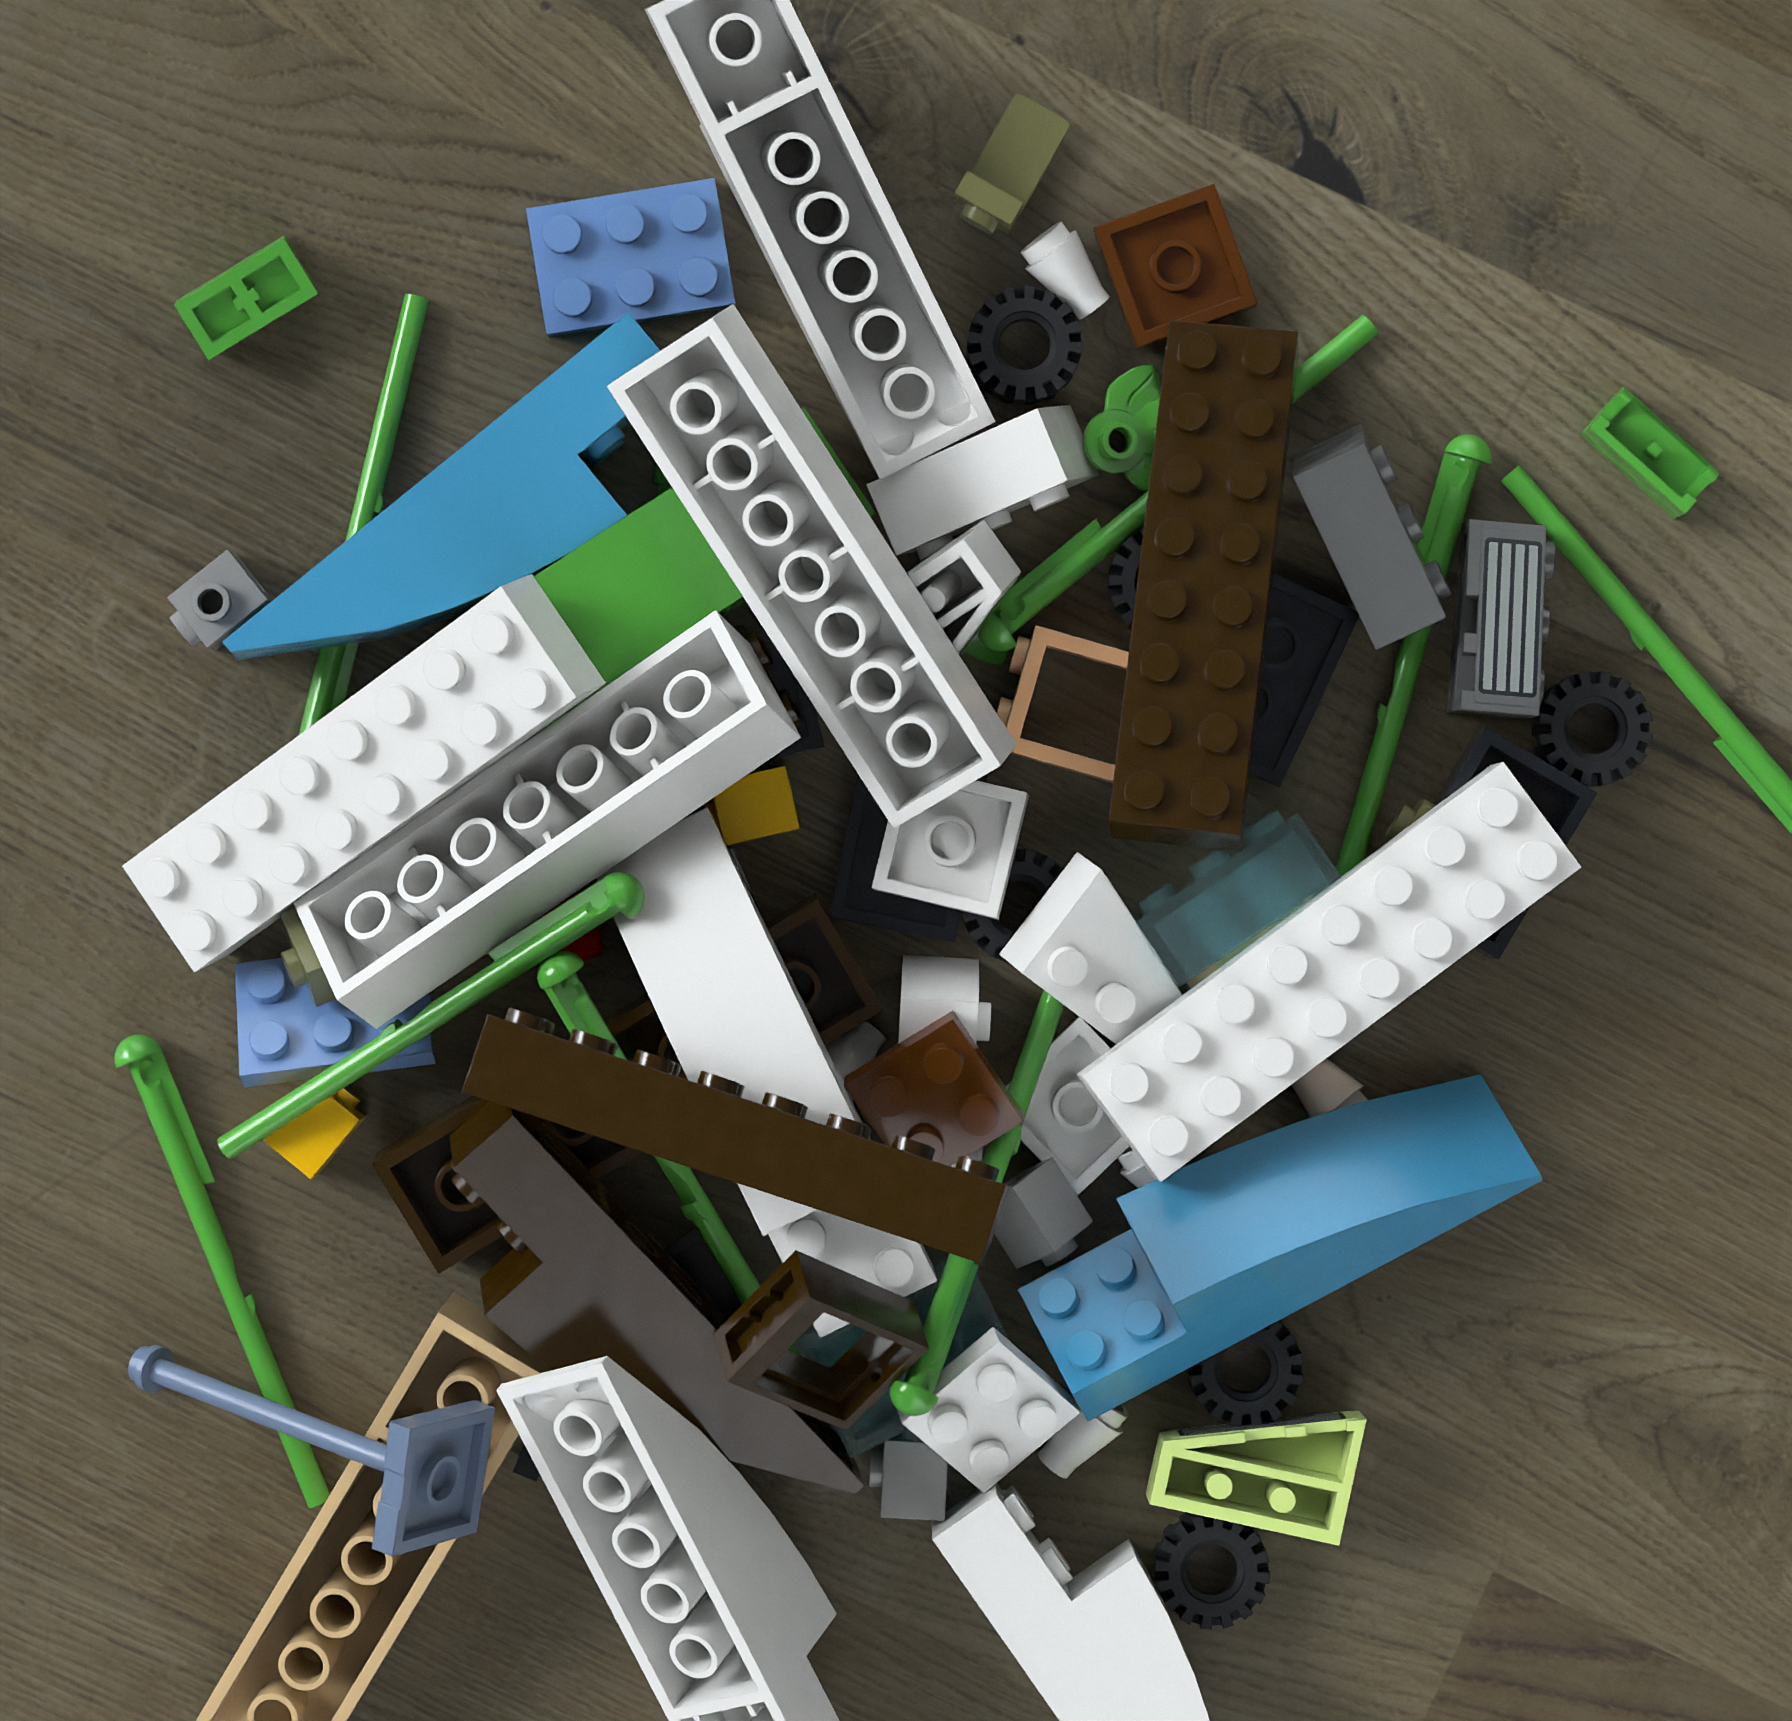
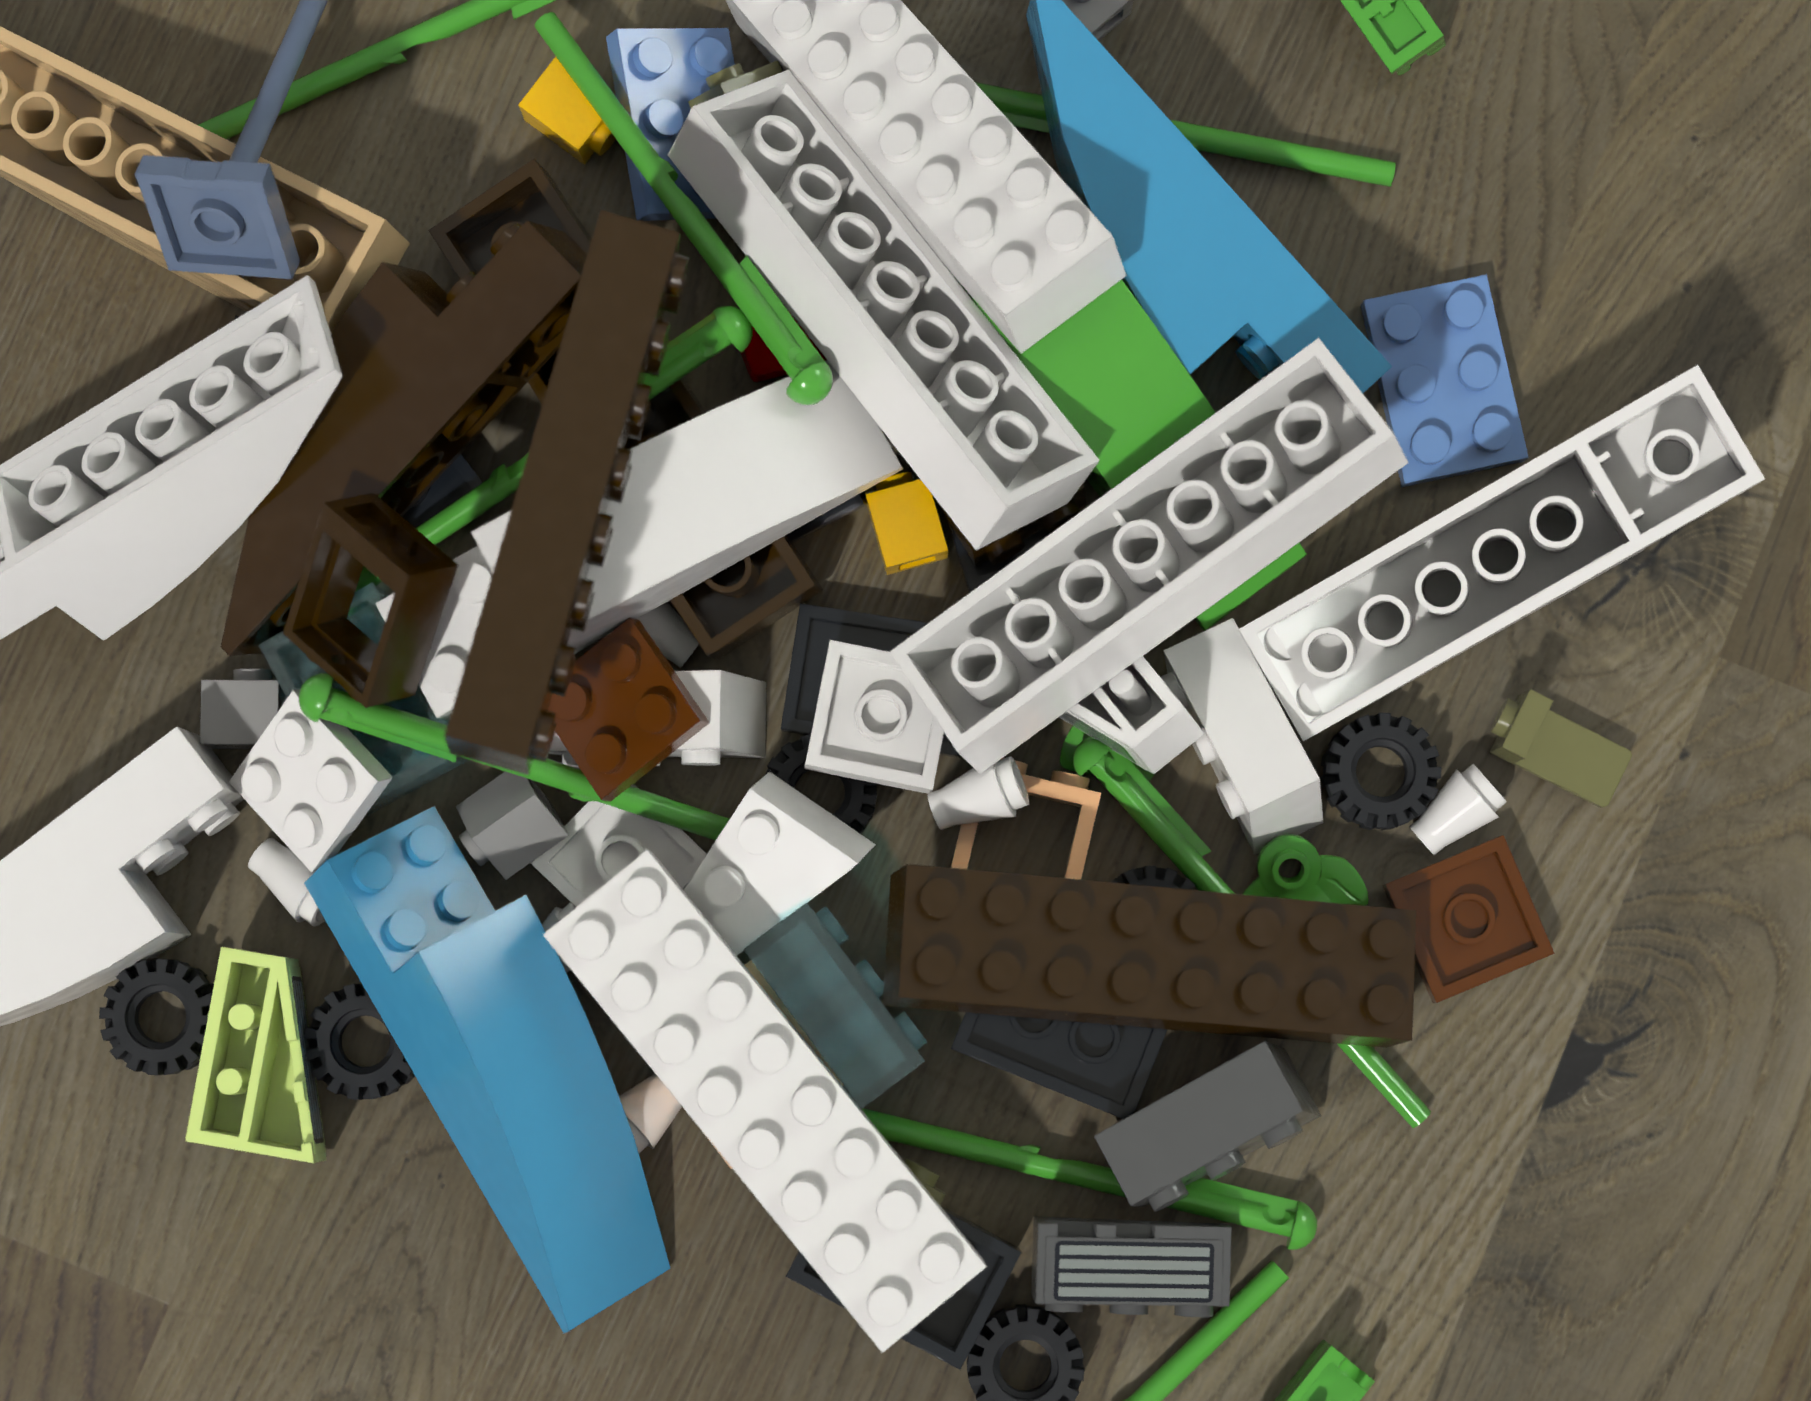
camera: 90 degrees right, 5 degrees down
none -> white cone [928,756,1029,830]

